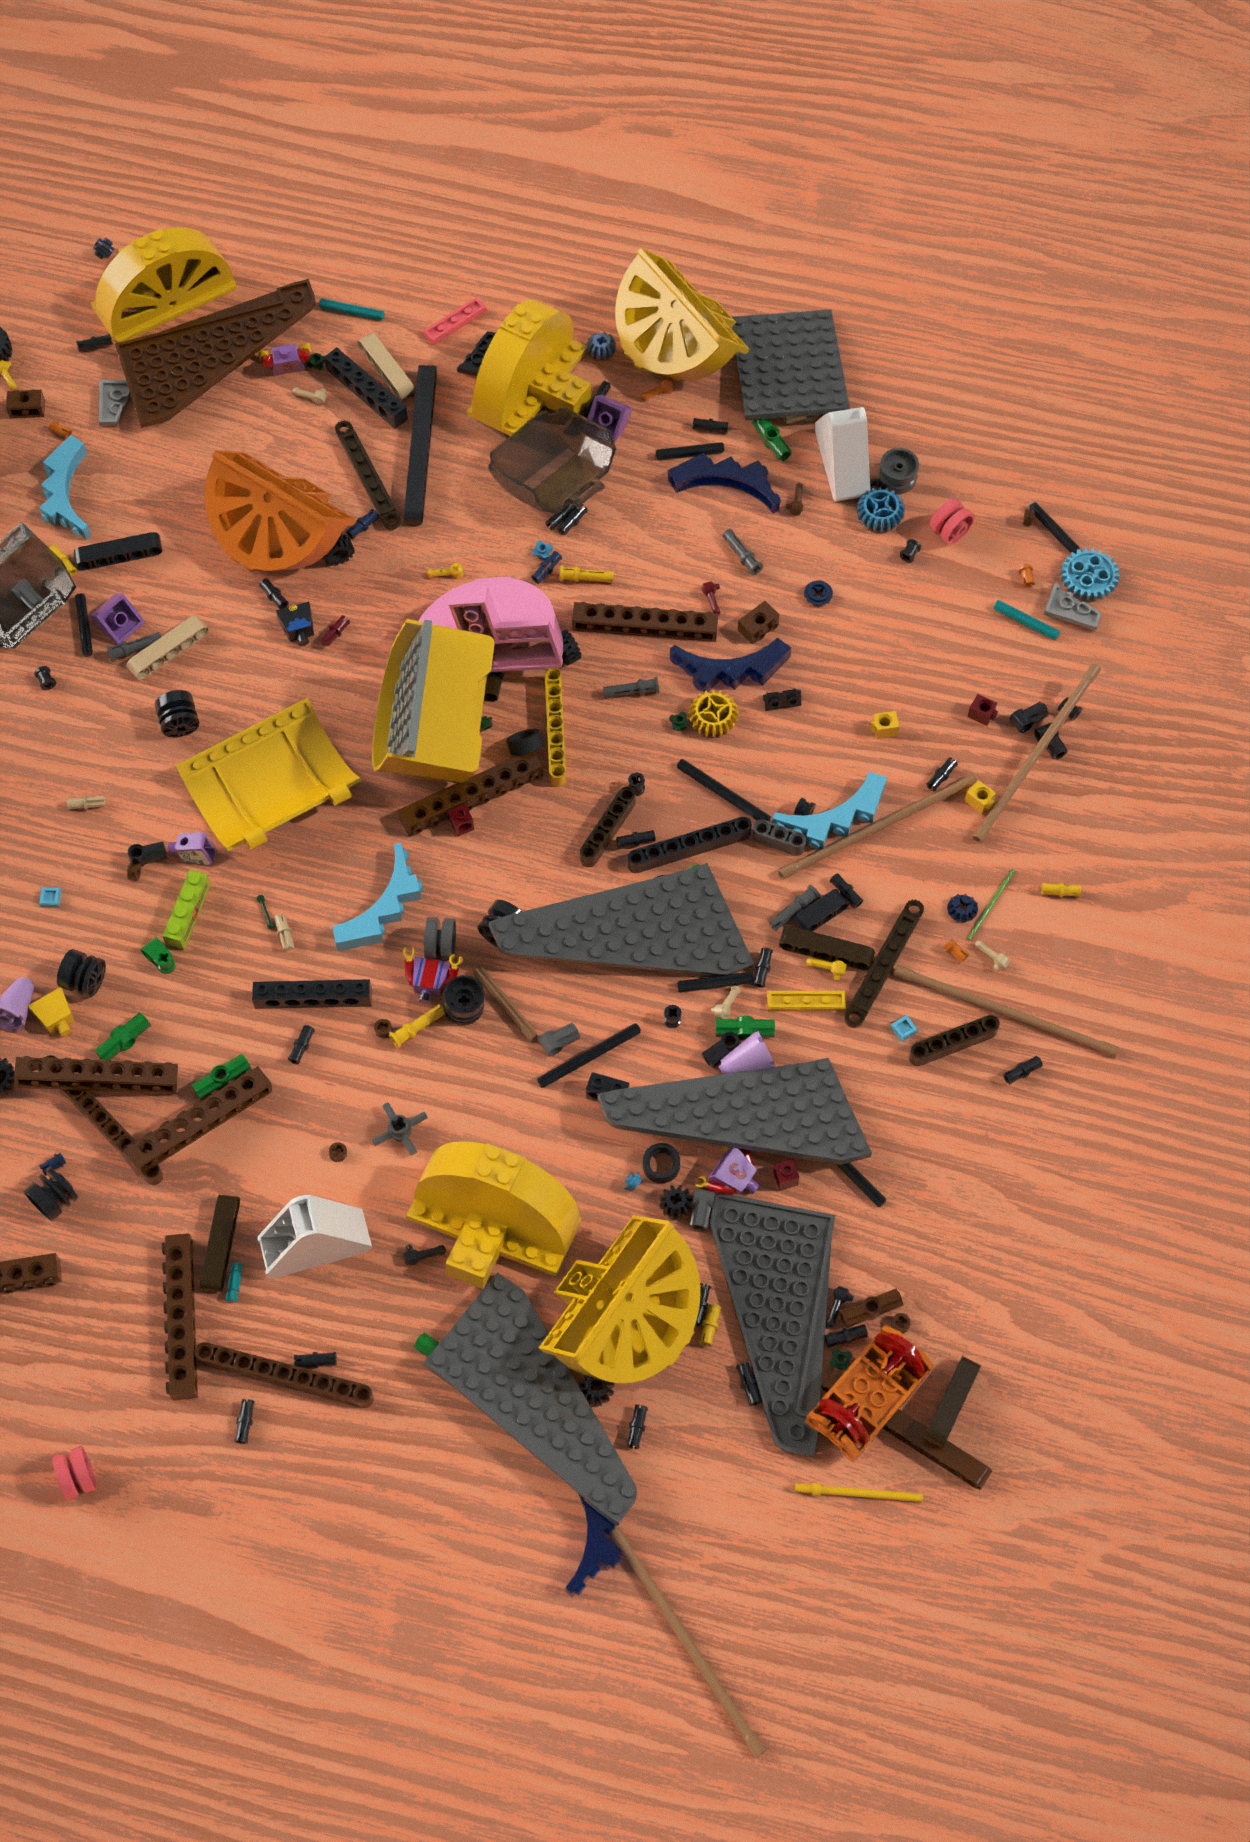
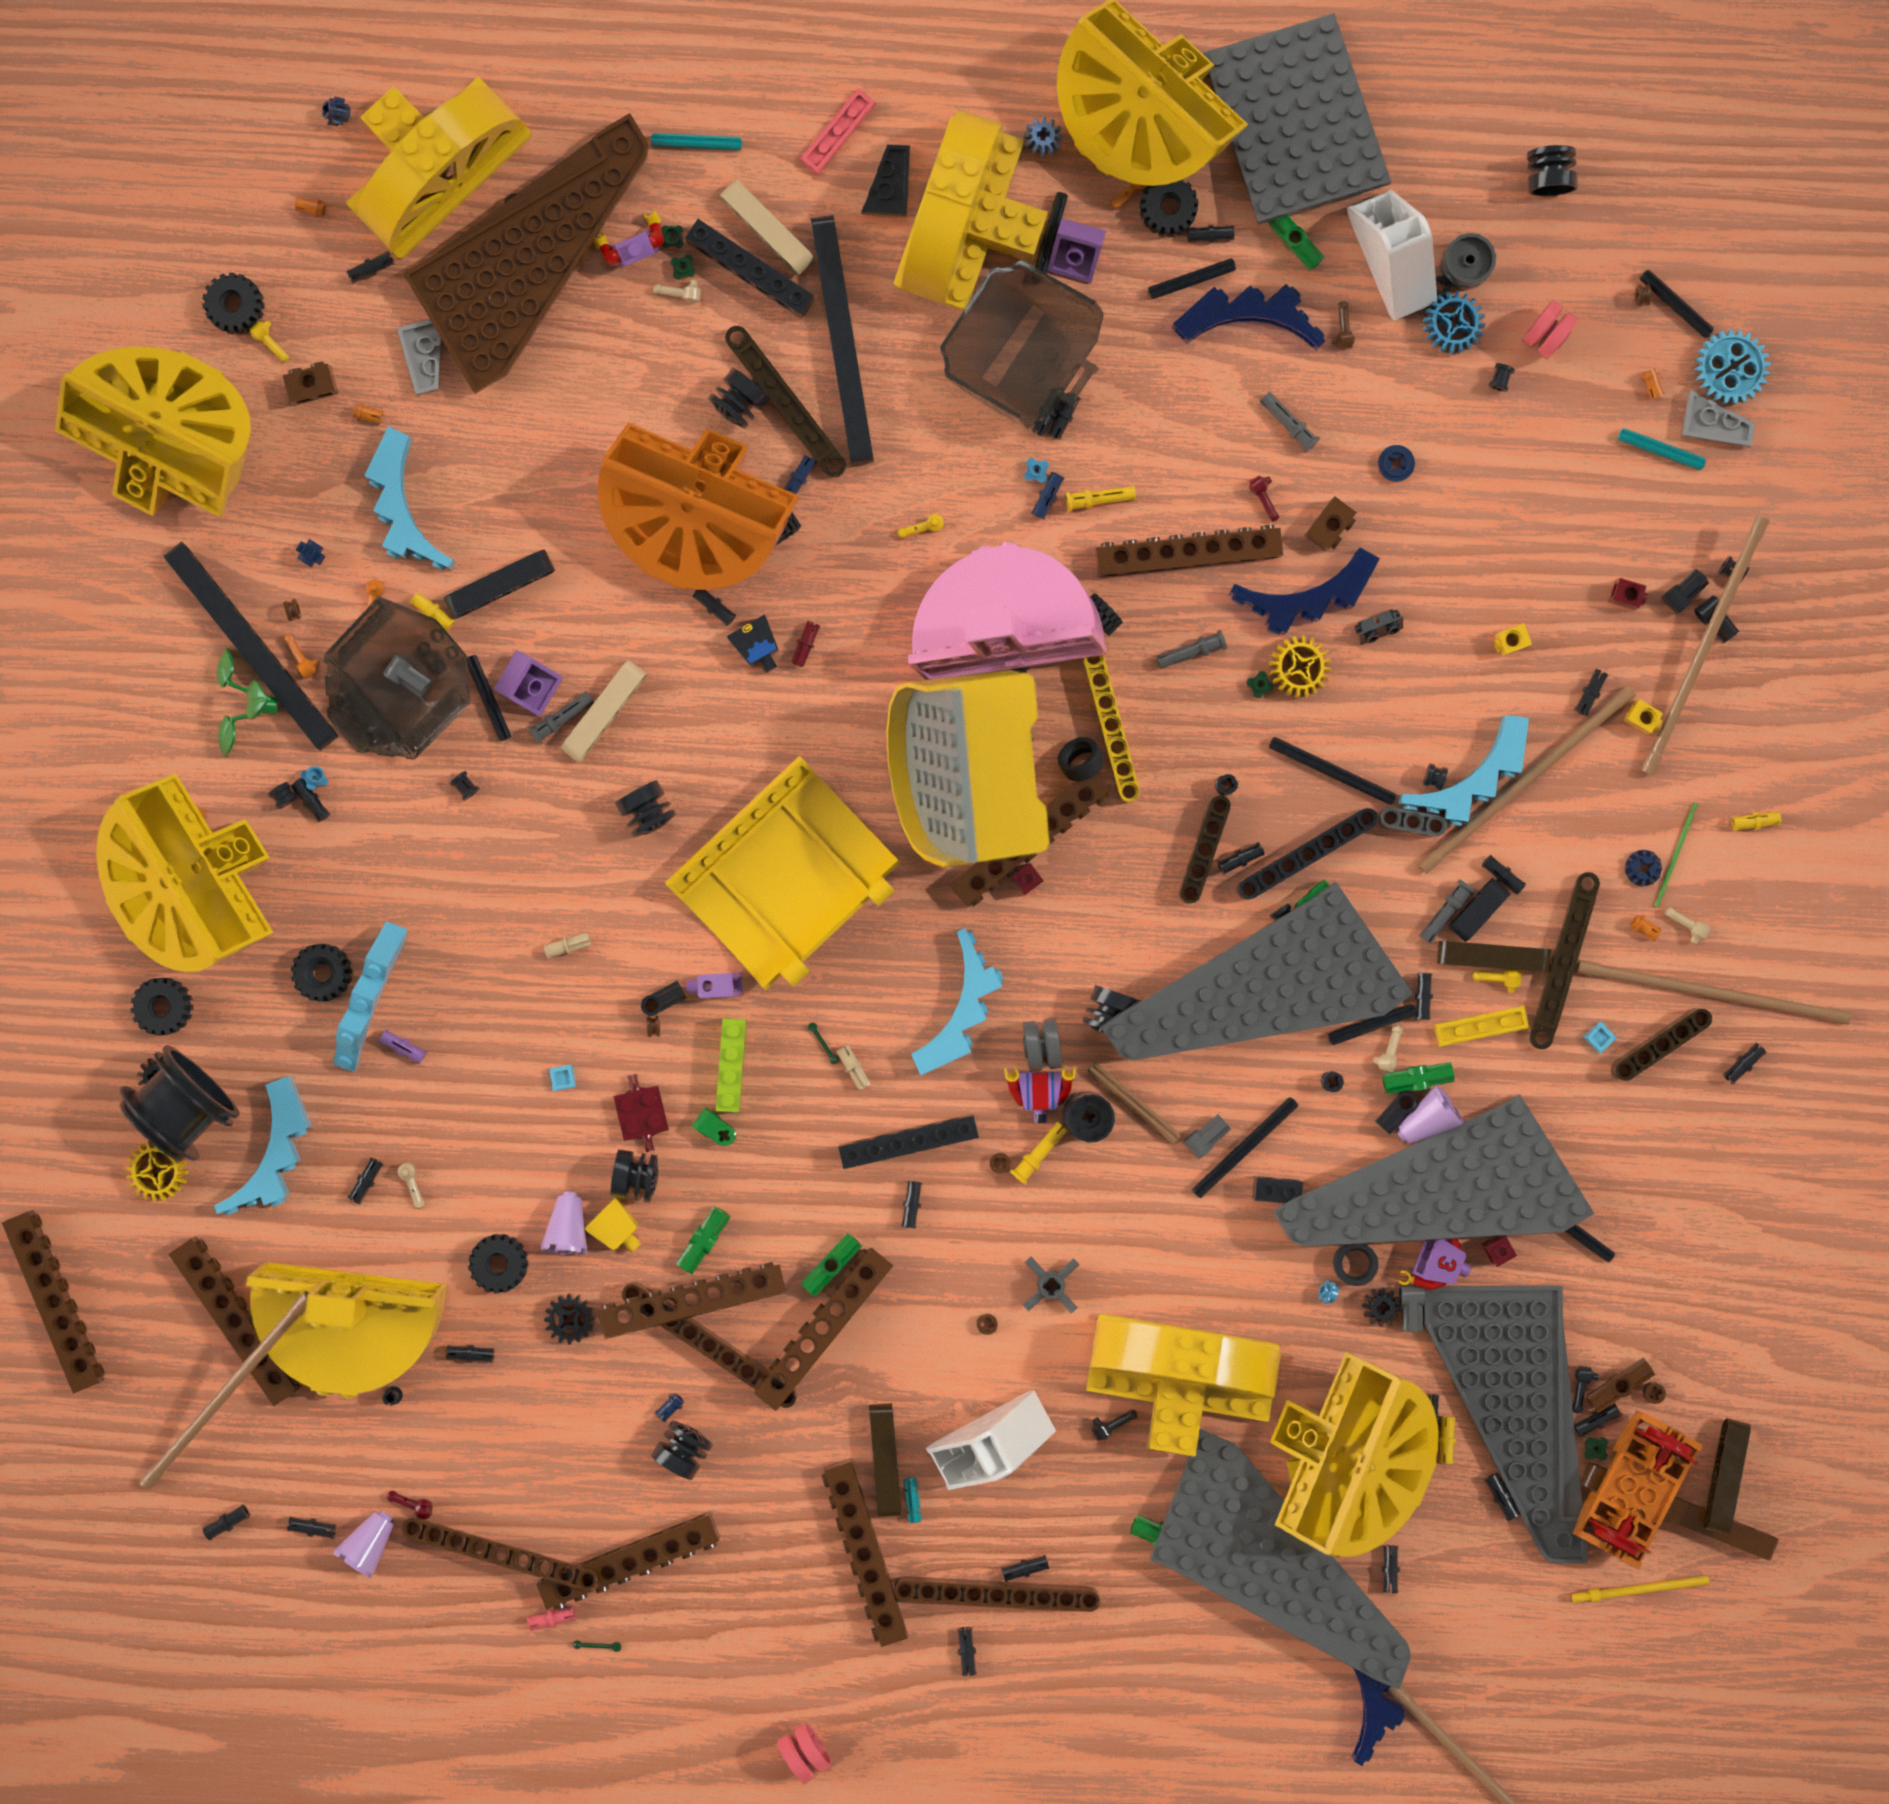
camera: 15 degrees left, 25 degrees up
none -> orange pin [295,196,326,218]
none -> dark red plate [613,1074,669,1152]
none -> dark green plate [670,254,696,280]
none -> black wheel [708,367,770,429]
none -> black tyre [1139,179,1199,237]
none -> black wheel [1527,145,1578,196]

